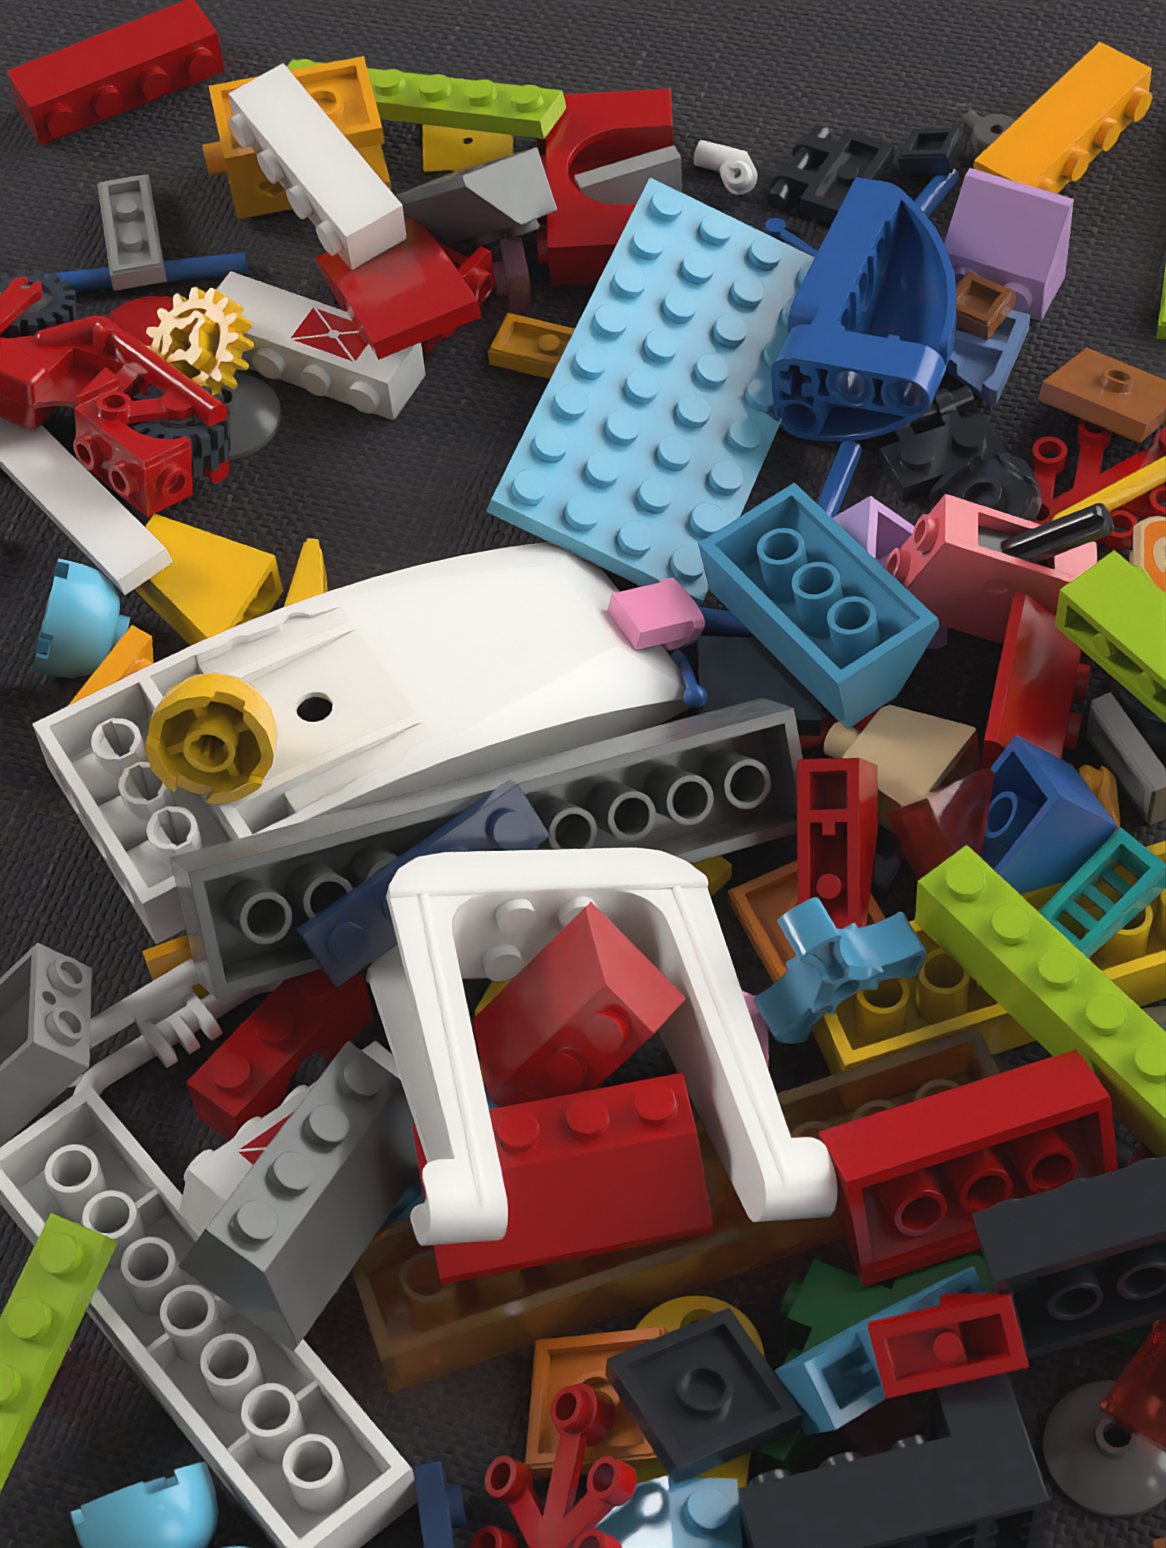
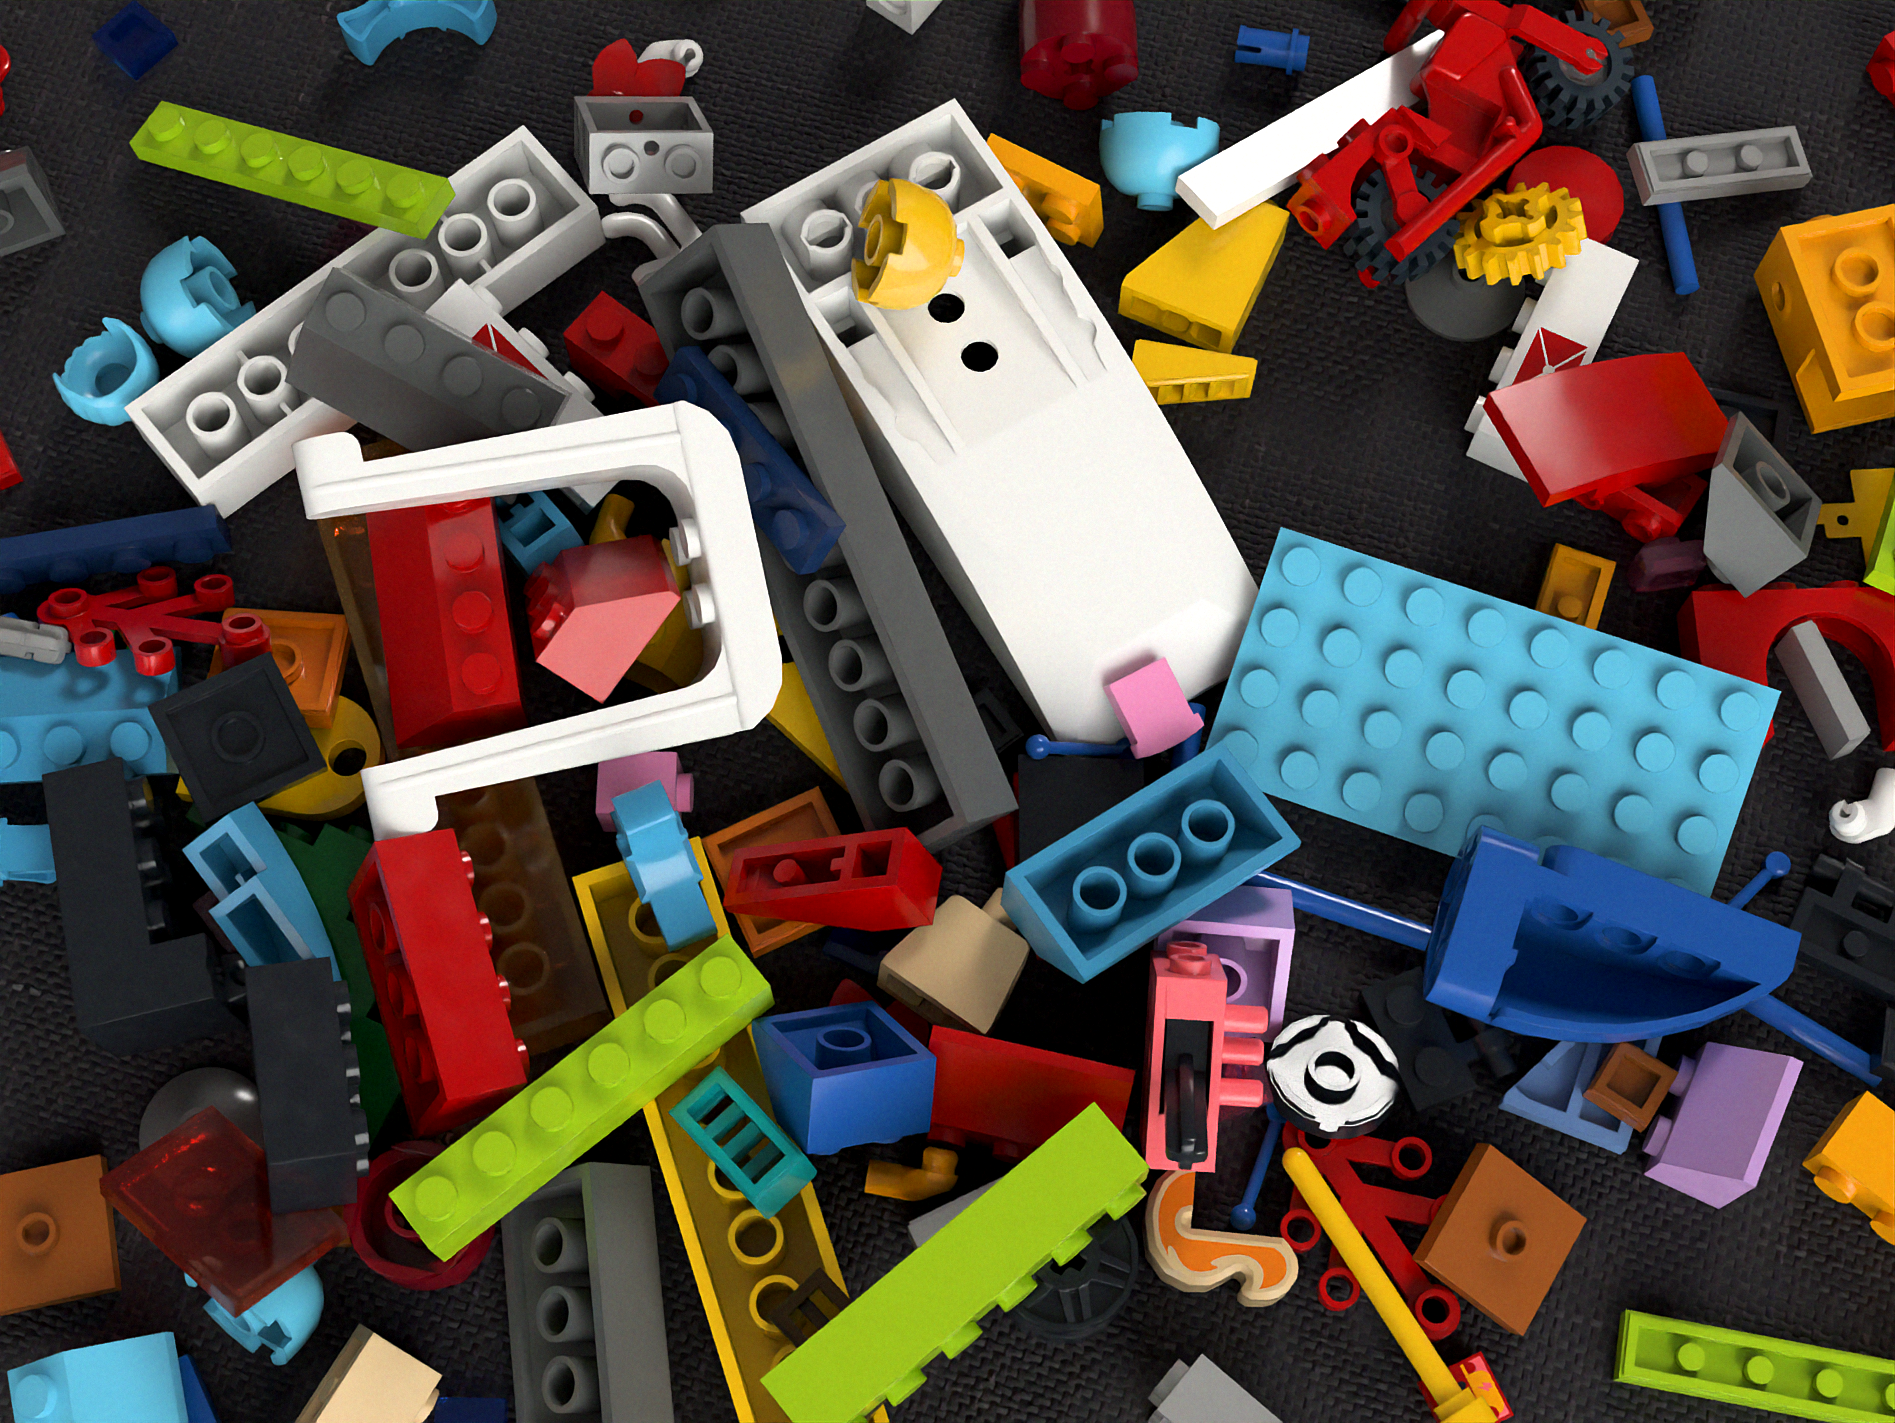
camera: 85 degrees right, 15 degrees up
white brick [228,63,407,270] -> none
red slope [868,1293,1029,1399] -> none
clear red slope [886,767,995,881] -> none

